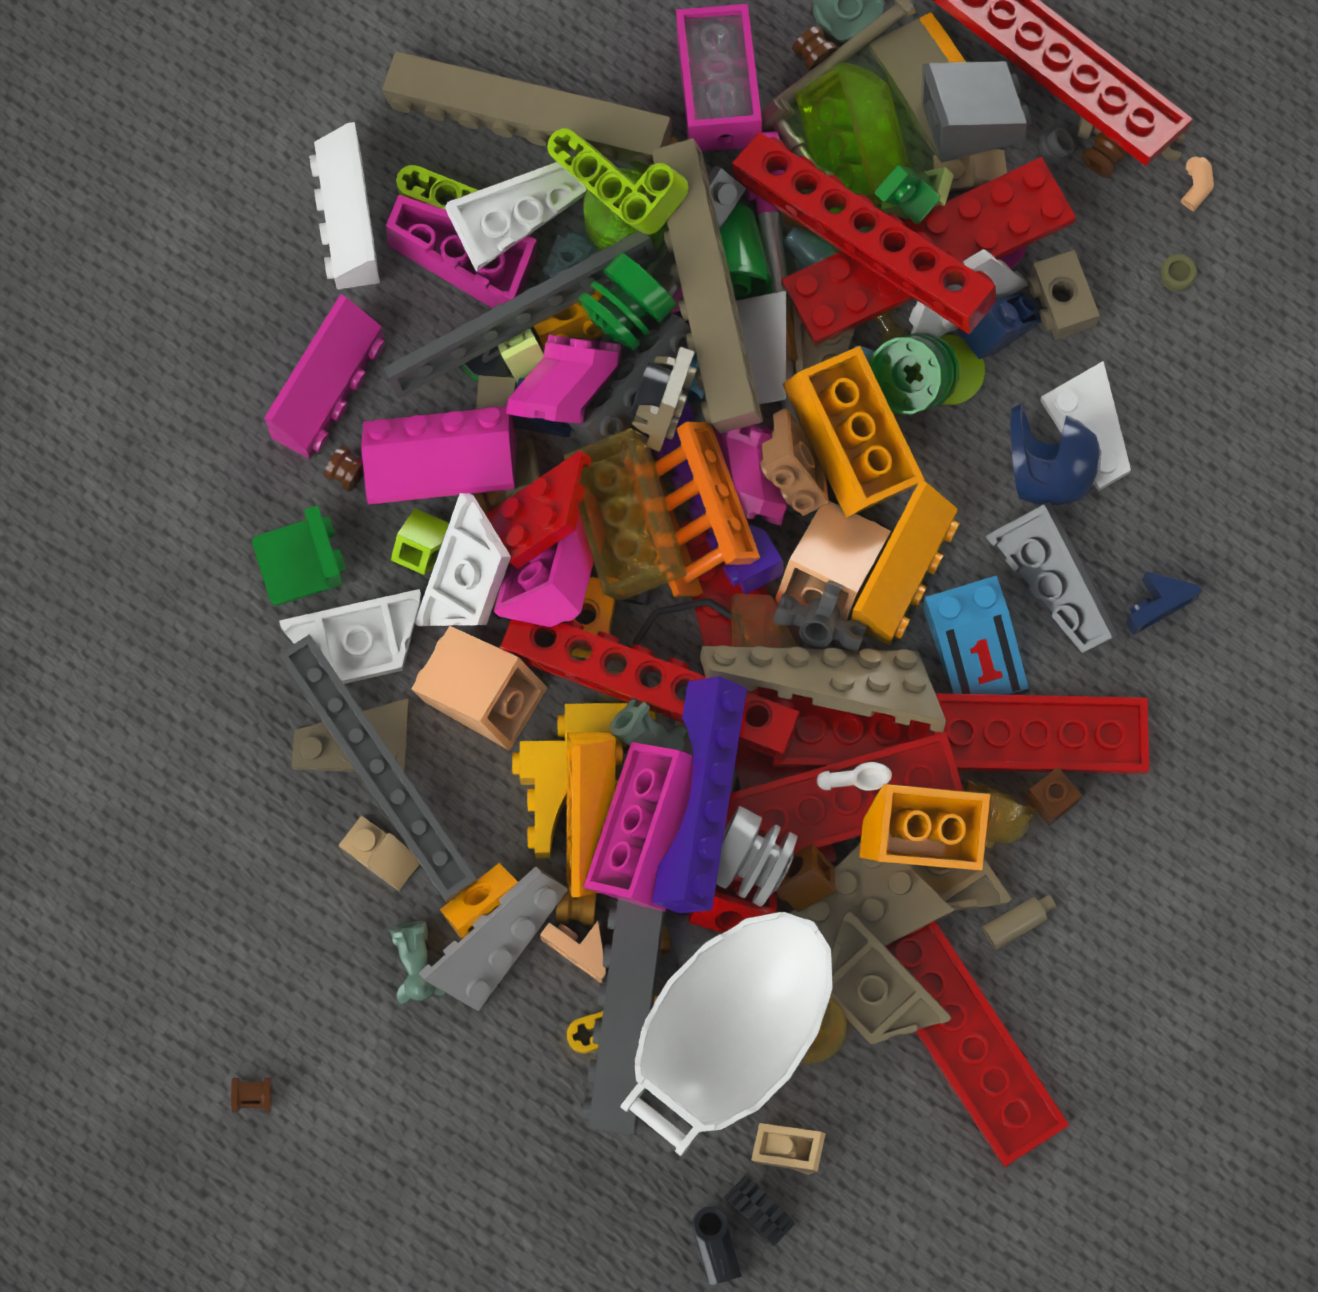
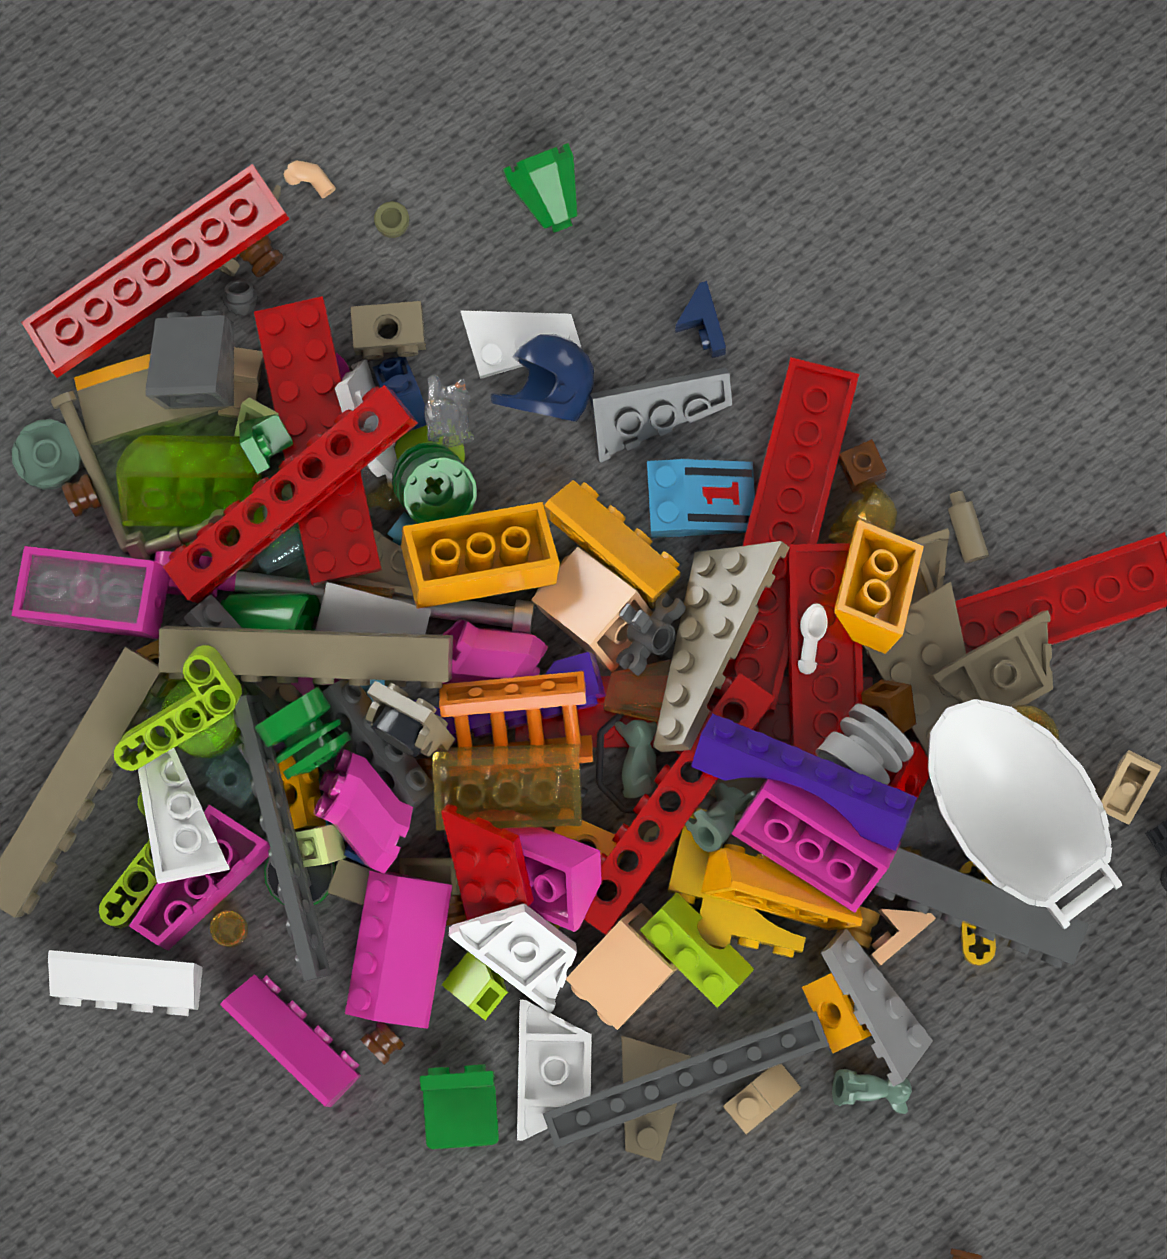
camera: 70 degrees left, 5 degrees up
medium nougat plate [760,408,828,516] -> none
none -> clear yellow wheel [210,911,248,948]
none -> clear animal [424,375,474,447]
none -> green cone [502,143,577,233]
none -> sand green animal [615,720,659,798]
none -> lime arch [639,893,754,1008]

